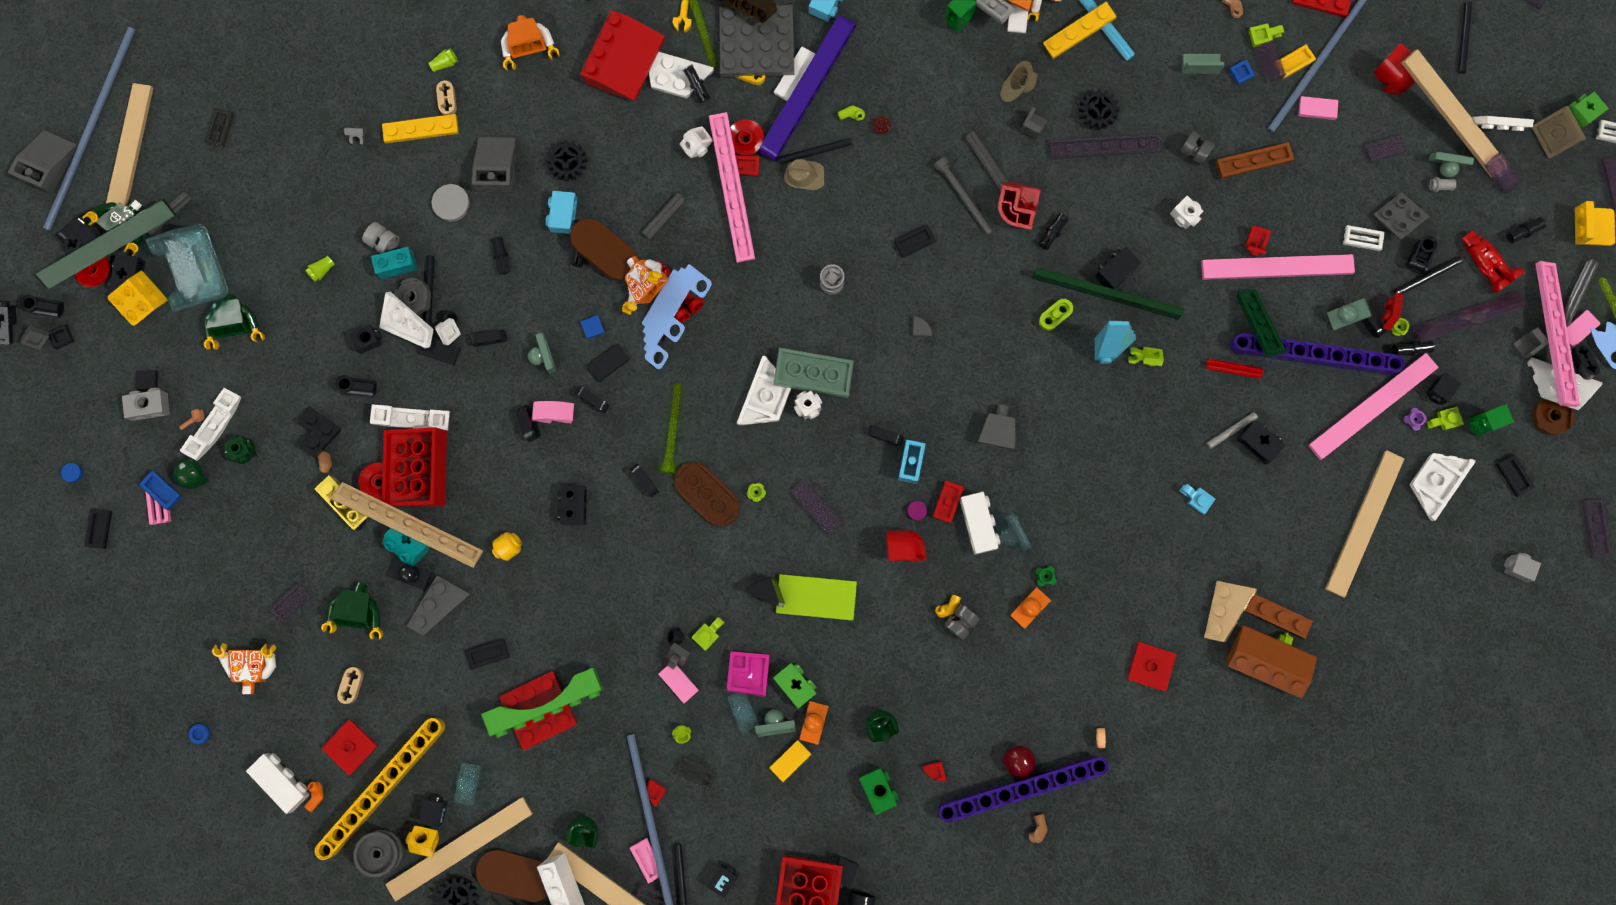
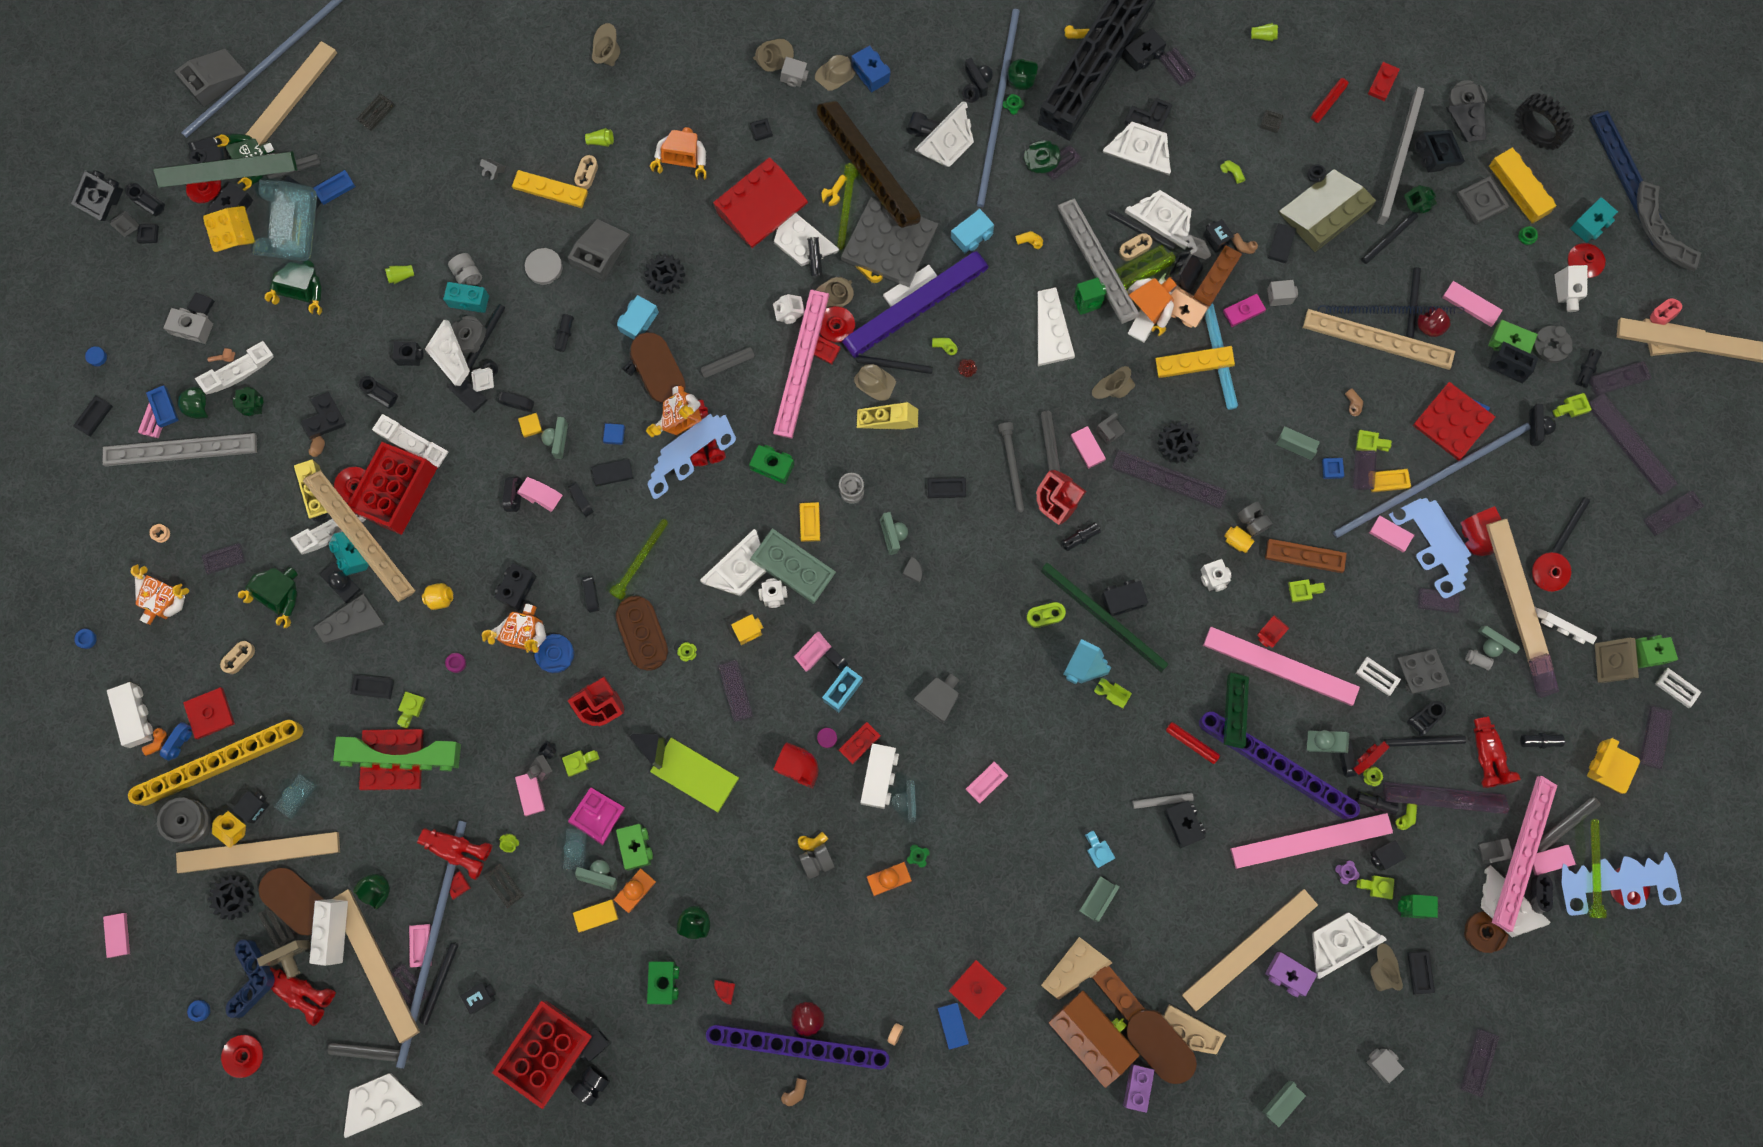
camera: 25 degrees right, 5 degrees down
none -> light grey tile [103,433,257,466]
none -> light nougat bush [150,524,170,543]
none -> blue plate [160,722,192,761]
none -> white slope [290,514,366,554]
none -> blue tile [313,170,355,205]
none -> lime plate [397,692,425,729]
none -> red piece [417,828,493,880]
none -> magenta tile [445,653,466,673]
none -> torso [482,604,546,653]
none -> yellow tile [518,413,543,438]
none -> blue tile [534,634,574,673]
none -> red brick [568,676,624,726]
none -> yellow brick [731,614,763,645]
none -> green brick [749,445,795,484]
none -> bright pink tile [794,632,831,672]
none -> yellow tile [800,502,820,542]
none -> dark tan piece [815,277,854,309]
none -> light yellow slope [857,402,918,429]
none -> sand green tile [880,512,908,555]
none -> blue tile [938,1003,969,1049]
none -> bright pink tile [966,762,1008,804]
none -> white wing [1038,288,1075,366]
none -> bright pink tile [1070,426,1106,469]
none -> sand green panel [1079,876,1120,922]
none -> medium lavender brick [1123,1064,1154,1113]
none -> reddish brown tile [1127,1009,1197,1084]
none -> tan wing [1163,1004,1226,1054]
none -> yellow brick [1224,526,1254,553]
none -> sand green panel [1262,1081,1306,1127]
none -> medium lavender brick [1265,952,1317,998]
none -> lime plate [1288,579,1325,603]
none -> dark tan piece [1370,943,1403,991]
none -> light blue piece [1389,498,1471,598]
none -> lime arm [1396,804,1417,830]
none -> red dish [1532,552,1571,591]

